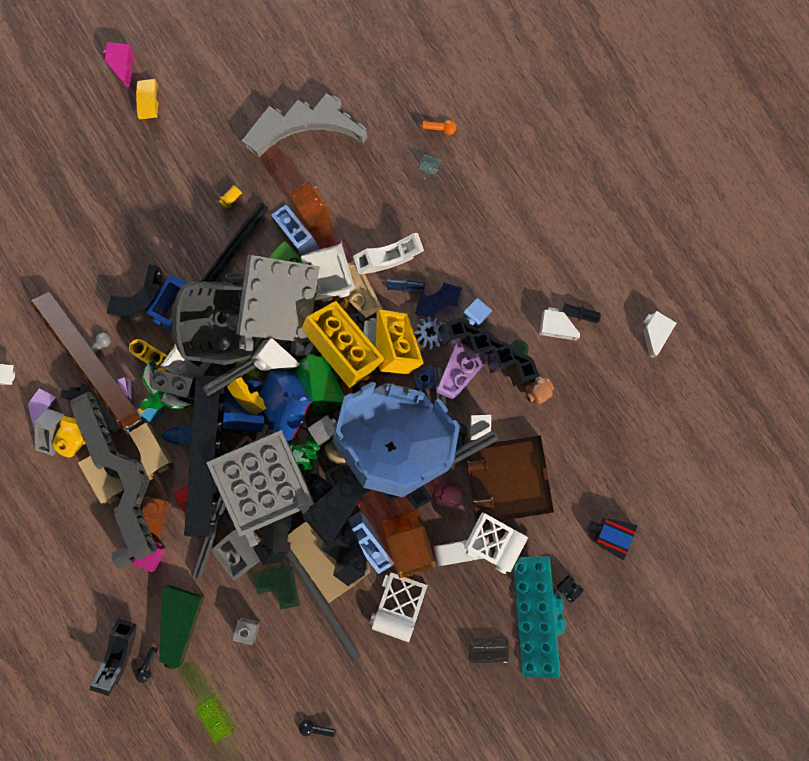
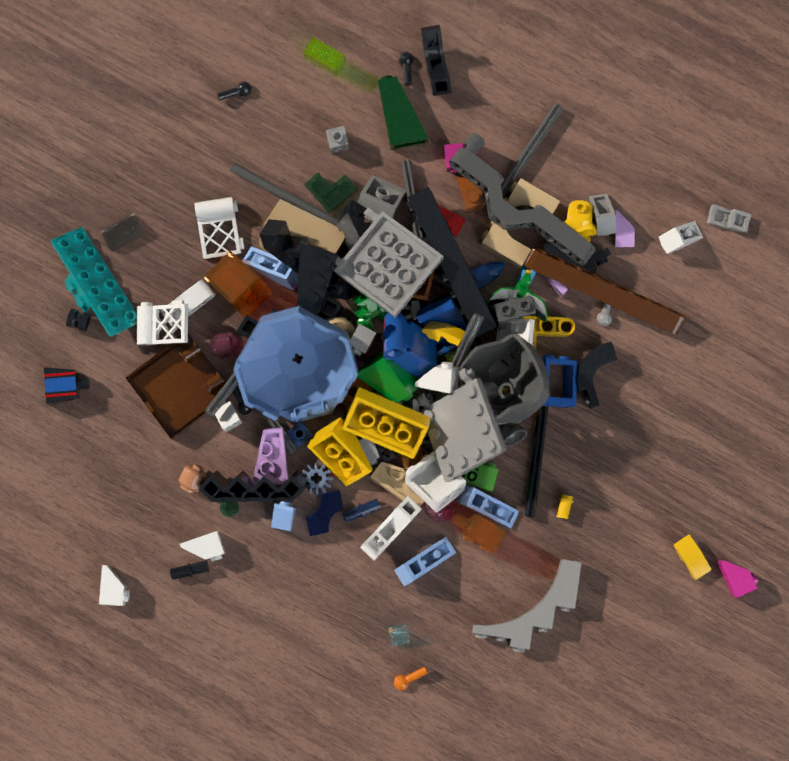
camera: 150 degrees right, 0 degrees up
none -> light blue slope [394,537,456,586]
none -> dark grey axle [501,103,563,199]

